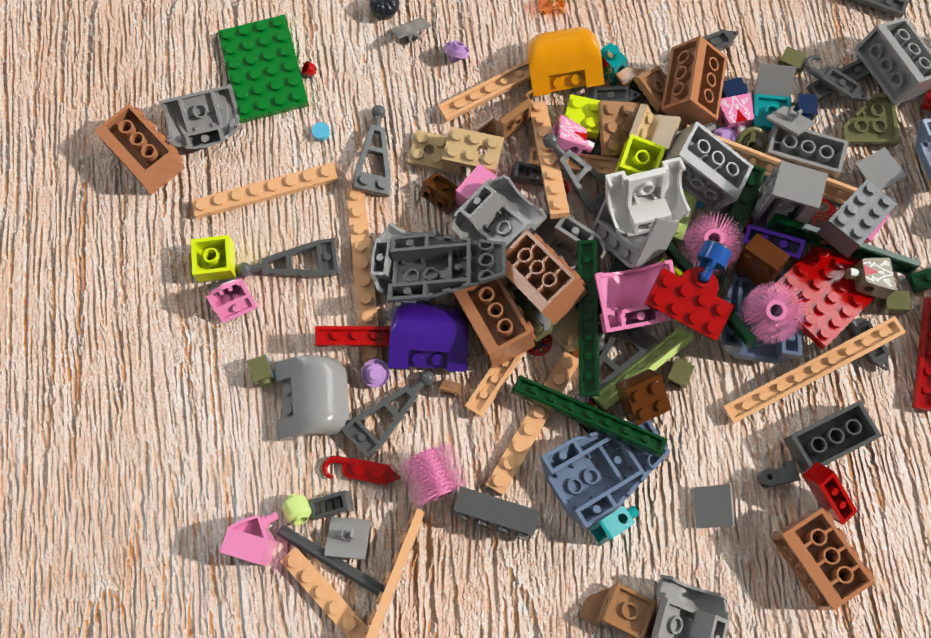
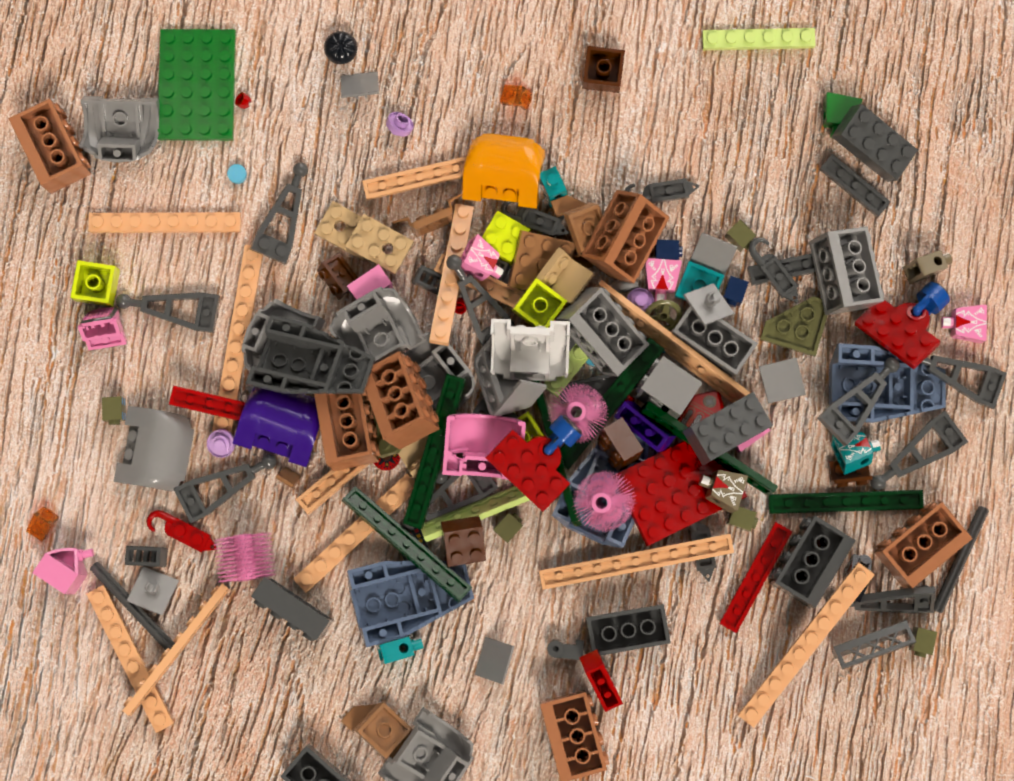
camera: 15 degrees right, 10 degrees up
yellowish green head [281,494,311,526] -> none
none -> clear orange bracket [26,507,59,541]

